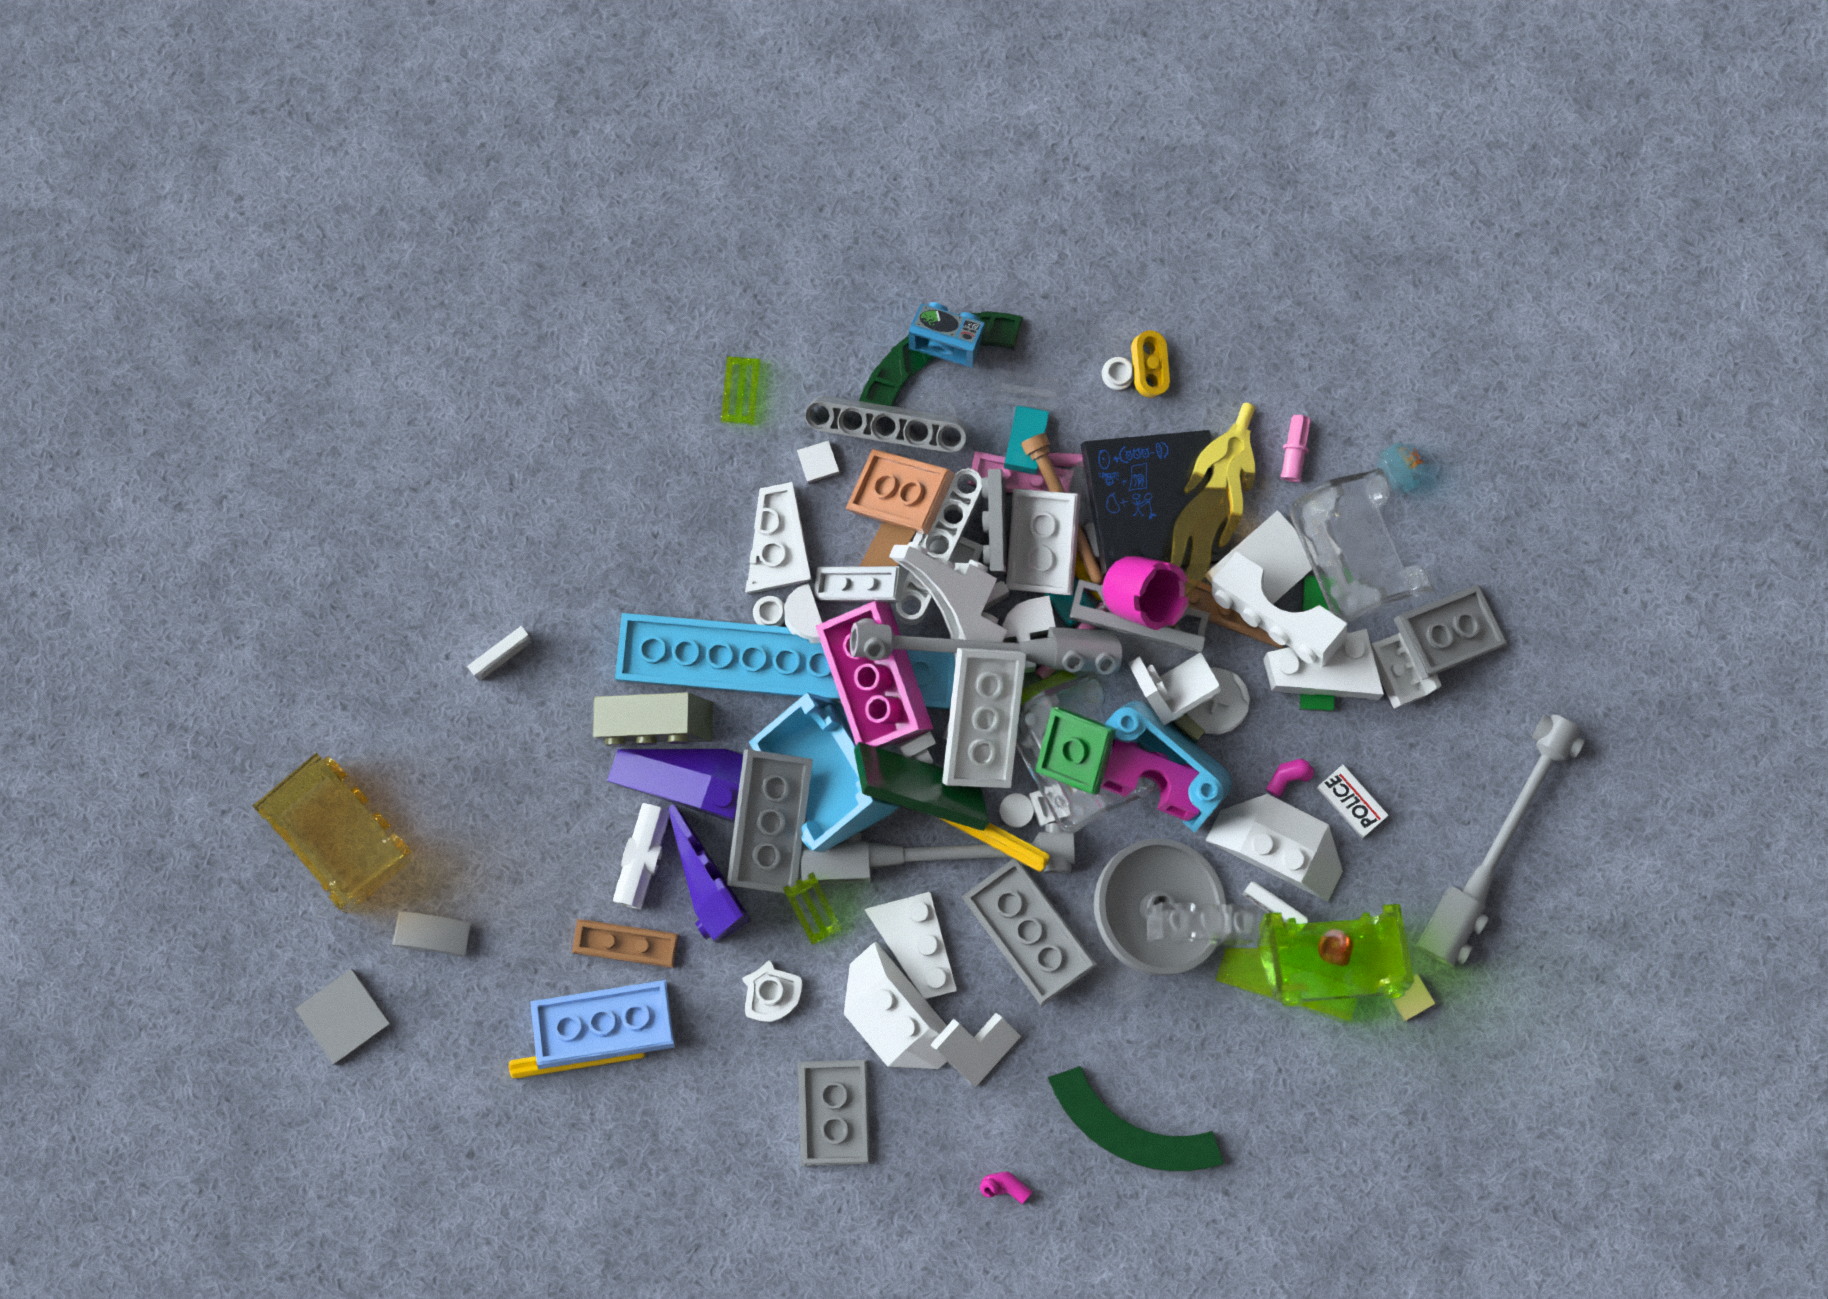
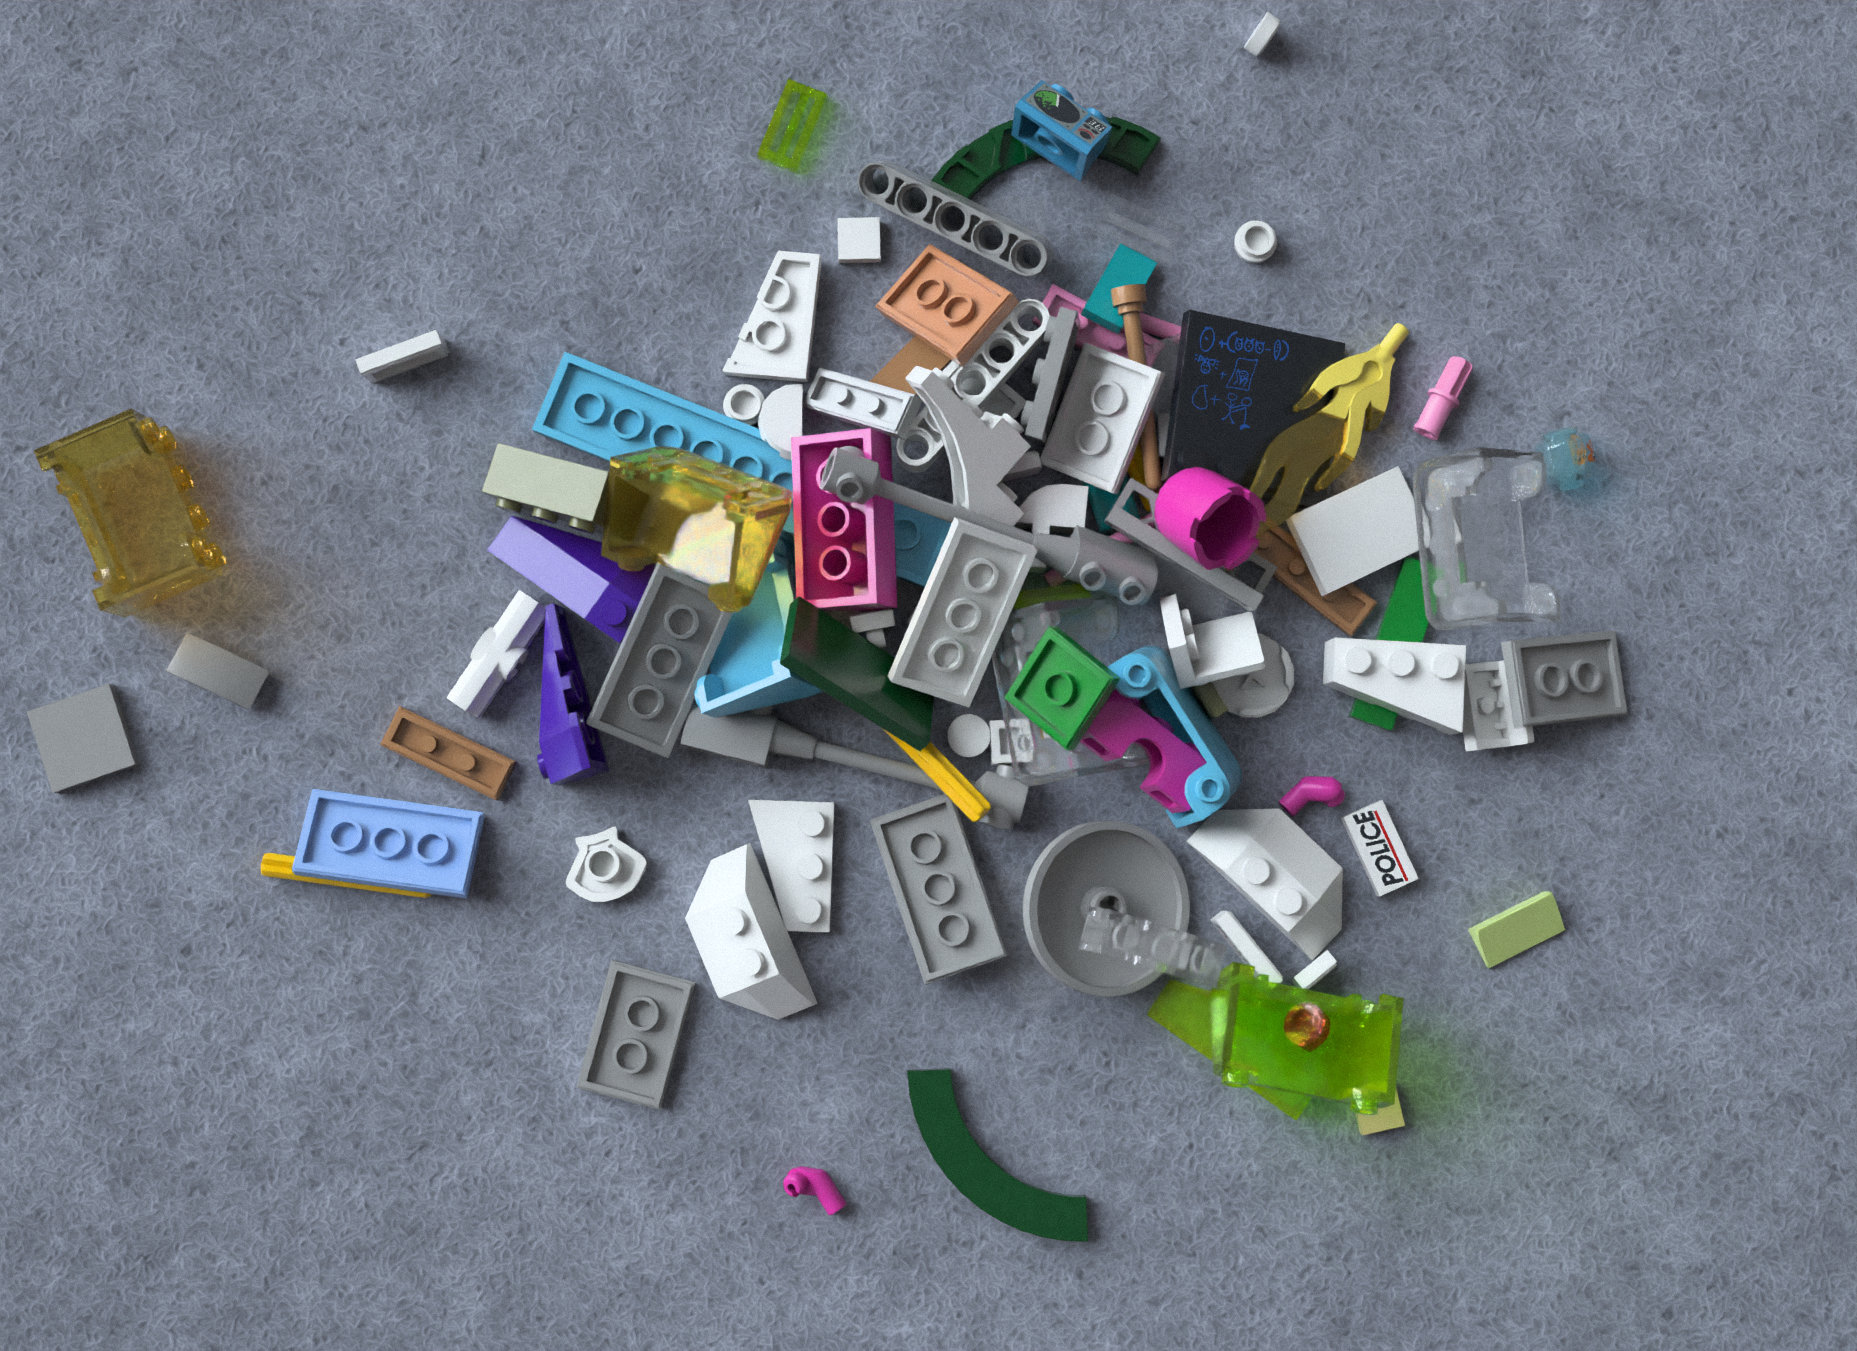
camera: 10 degrees right, 5 degrees up
clear neon green tile [783,872,842,945] -> none
white tile [931,1013,1021,1087] -> none
yellow plate [1131,330,1170,398] -> none
white arch [1212,551,1347,668] -> none
light grey bar [1415,714,1585,967] -> none
none -> clear yellow windscreen [601,446,793,613]
none -> white tile [1244,12,1281,56]
none -> white tile [1292,950,1337,993]
none -> yellowish green slope [1468,891,1565,968]

